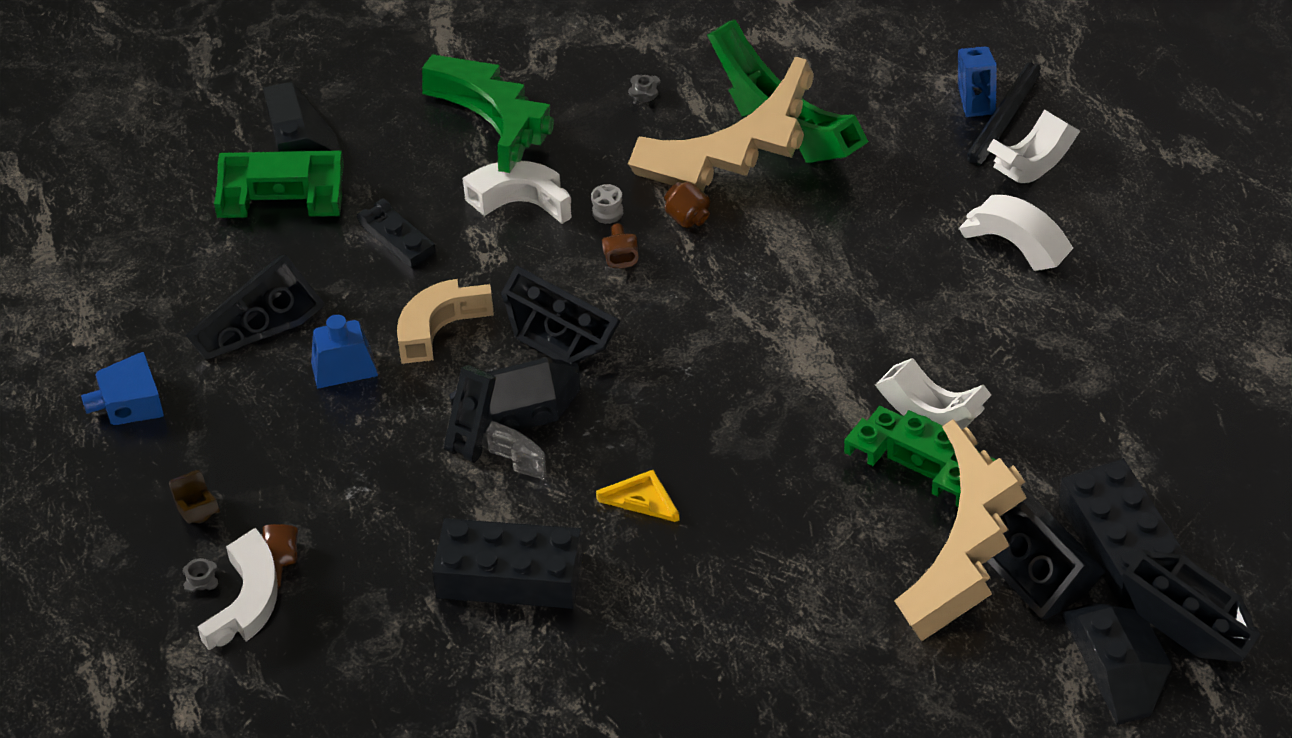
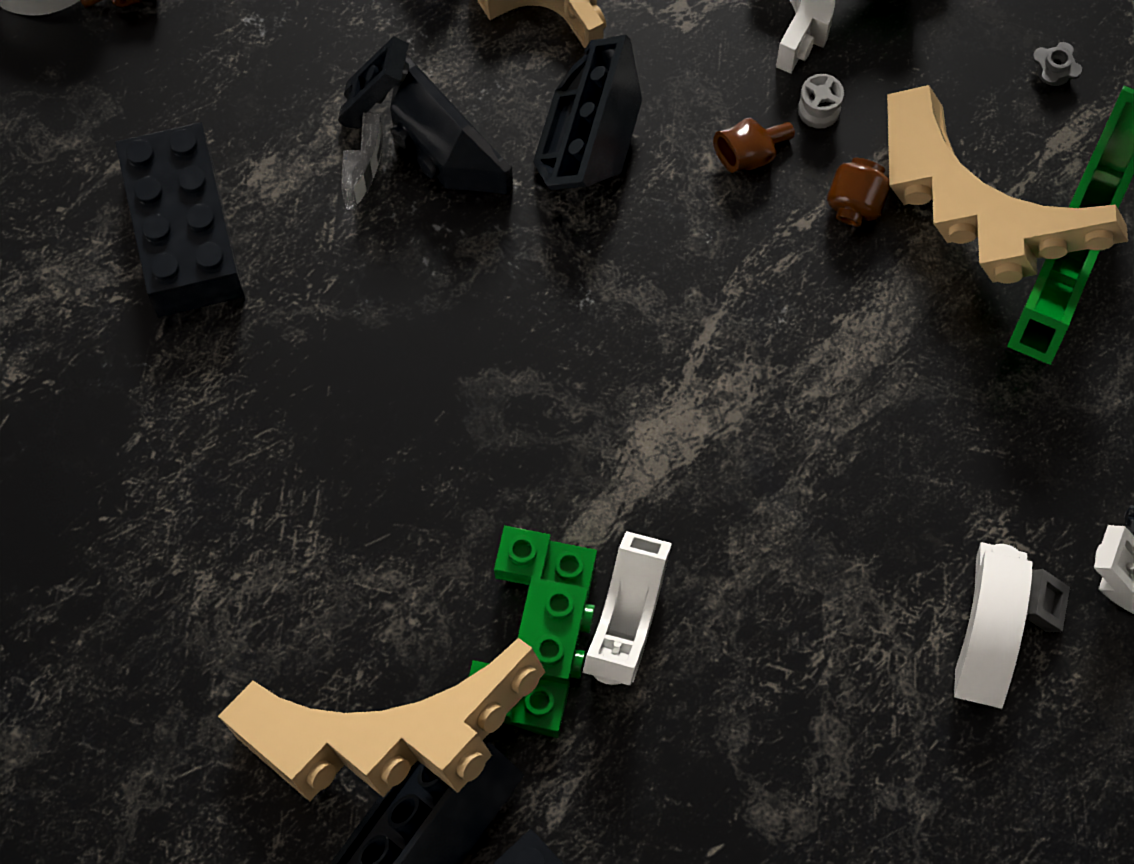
camera: 65 degrees right, 20 degrees up
yellow tile [596,470,680,522] -> none

